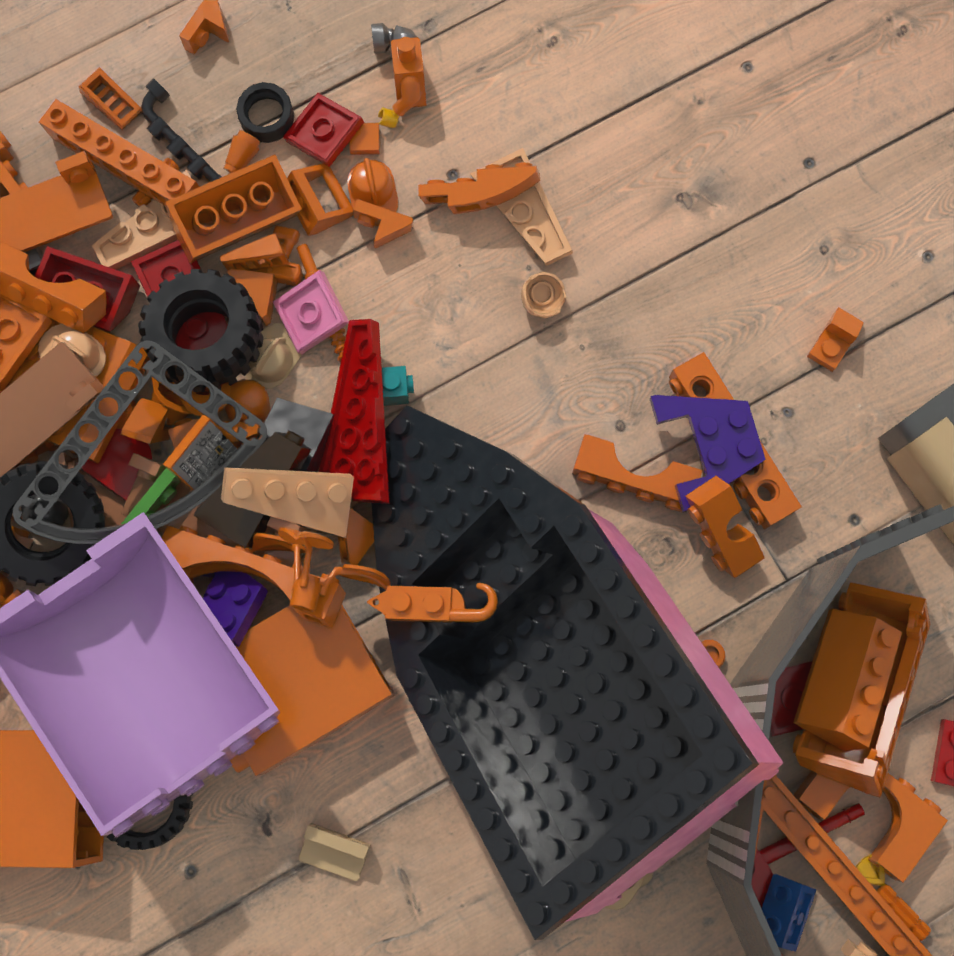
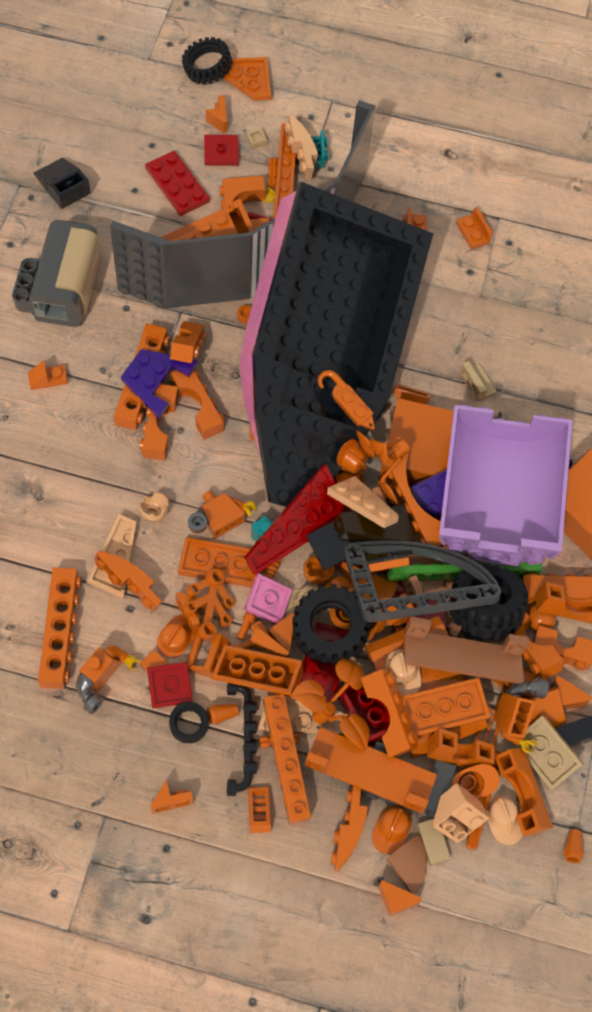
camera: 140 degrees left, 15 degrees down
none -> orange brick [38,567,81,689]
none -> orange arch [139,384,179,461]
none -> orange tile [178,537,256,588]
none -> orange plant [184,569,235,640]
none -> orange torso [188,491,257,540]
none -> orange plant [291,659,370,750]
none -> orange hair [303,556,335,585]
none -> orange piece [337,439,368,474]
none -> orange slope [393,384,431,404]

